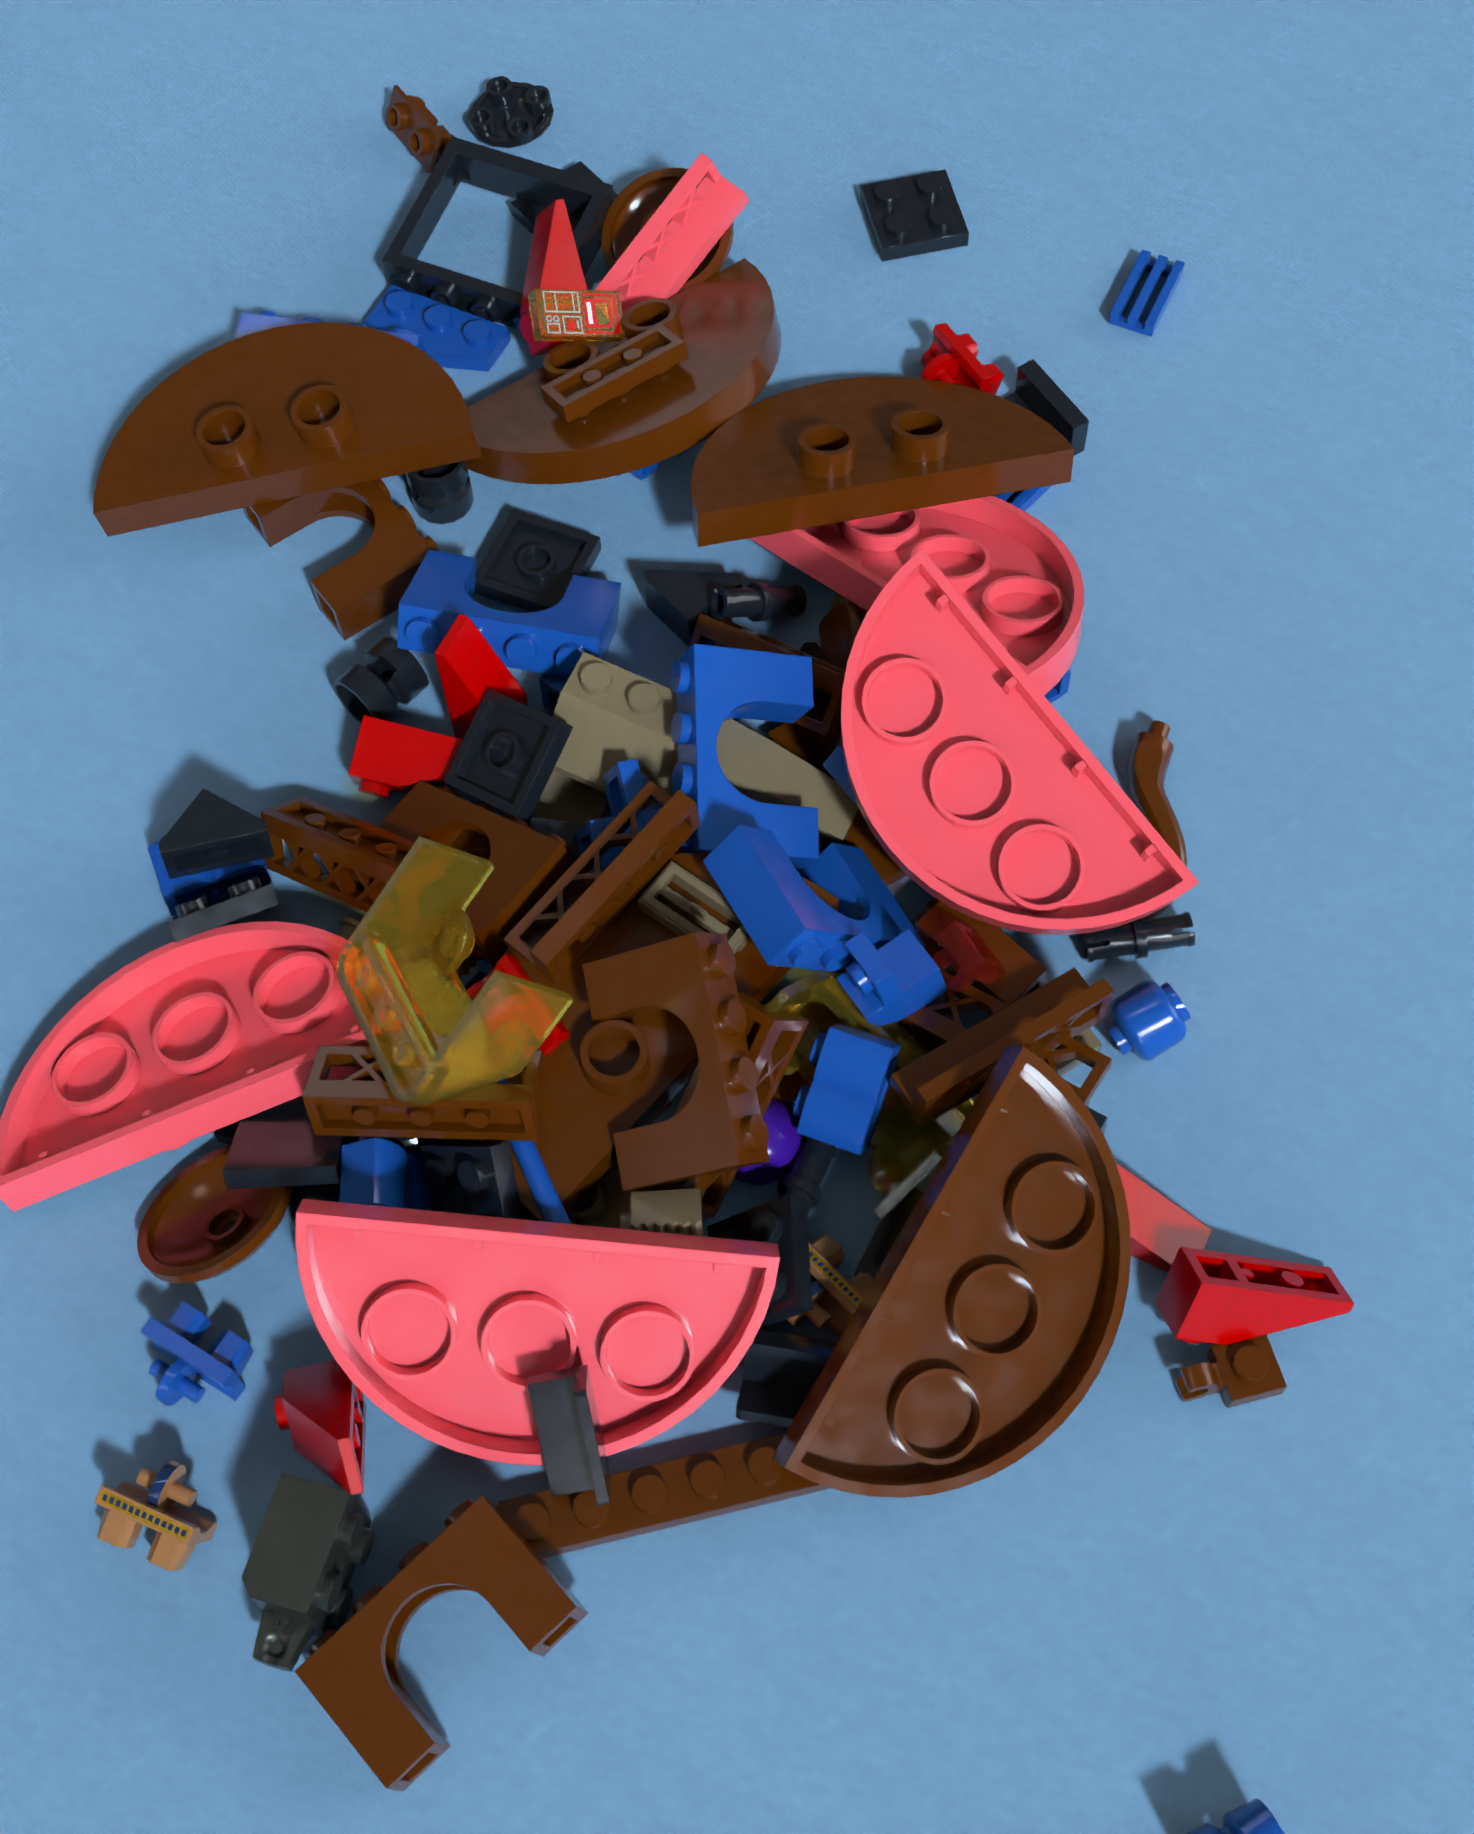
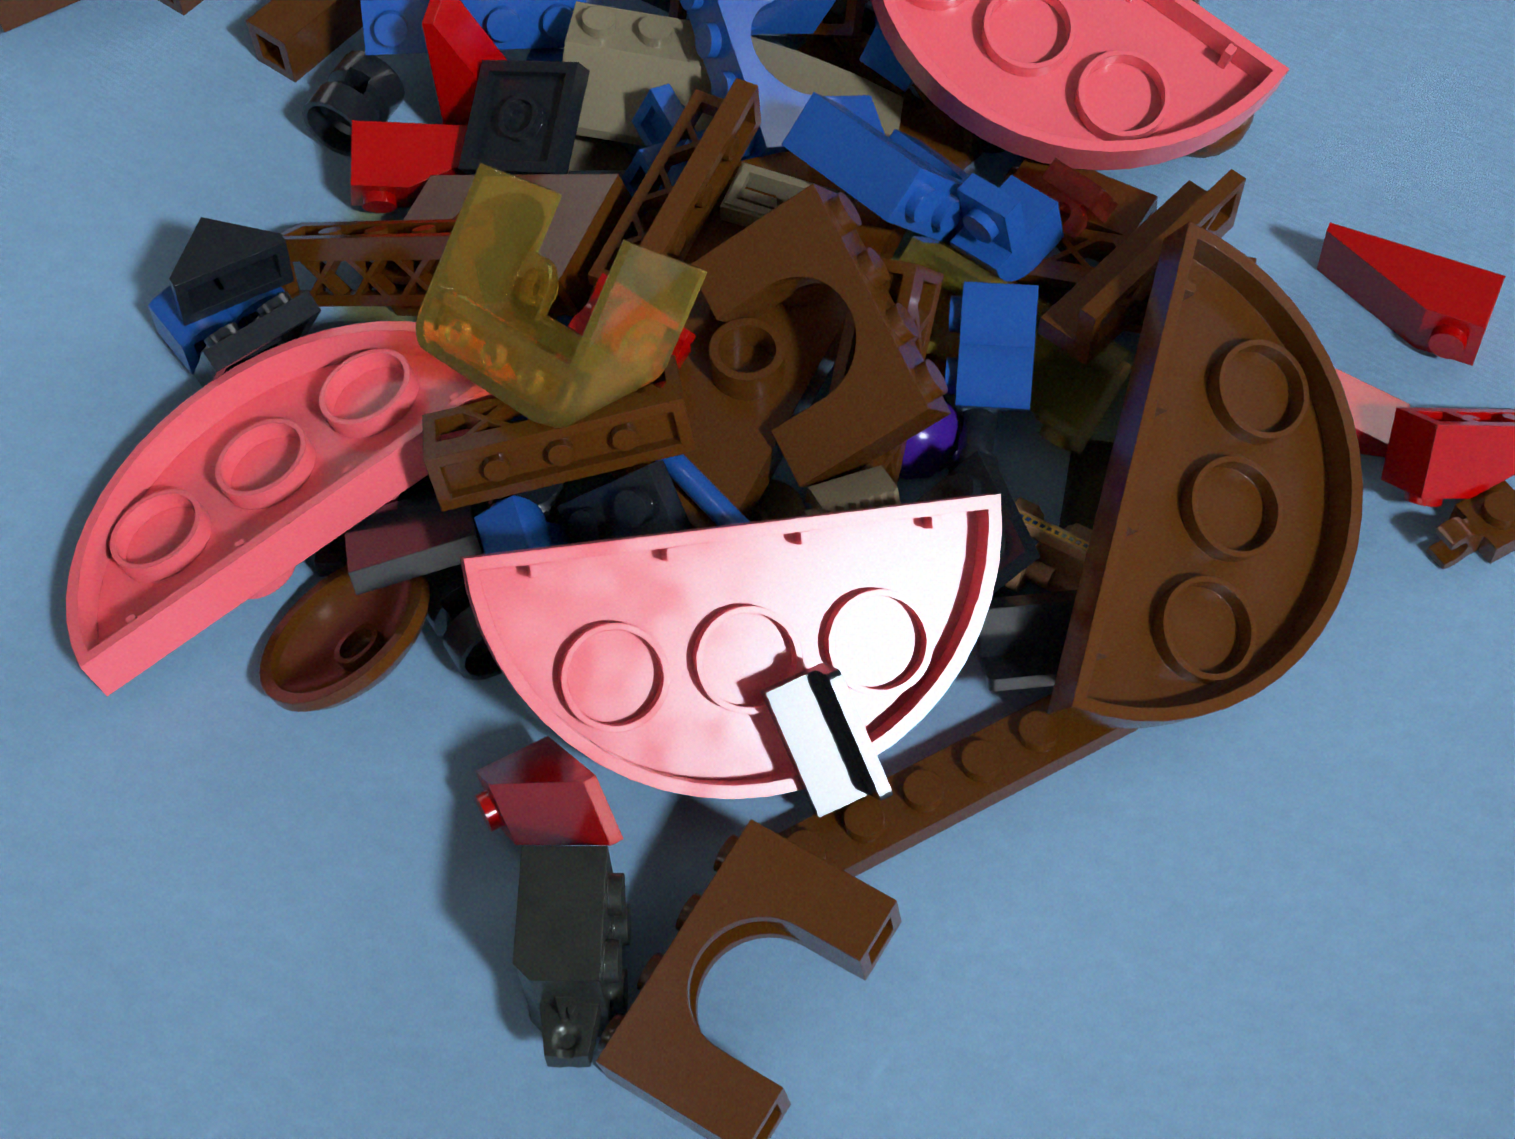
camera: 15 degrees left, 5 degrees down
medium nougat hips [94,1460,218,1571] -> none
blue hips [140,1301,254,1406] -> none
black pin [1082,912,1195,963] -> none
blue head [1105,980,1191,1061] -> none
none -> red slope [1317,222,1506,366]

